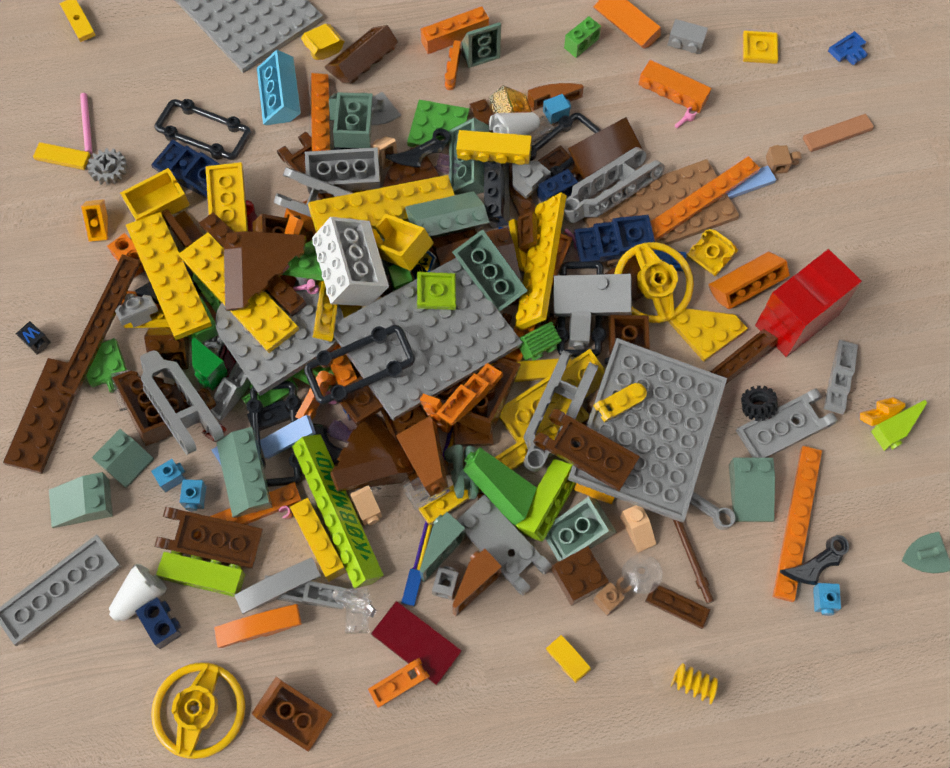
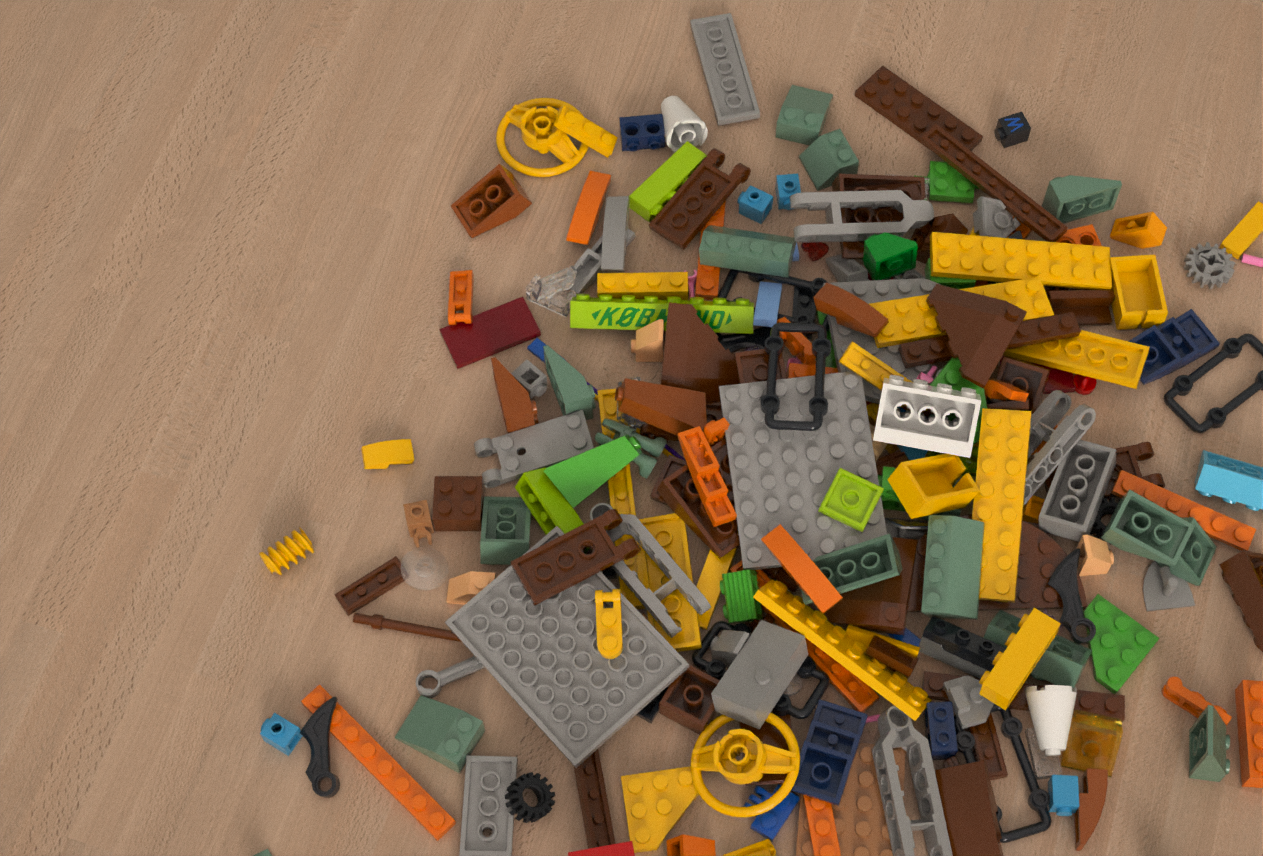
camera: 120 degrees right, 5 degrees down
none -> yellow plate [554,105,618,158]
none -> orange slope [761,524,843,614]
none -> dark orange slope [813,282,889,338]
none -> sand green slope [1042,175,1122,224]

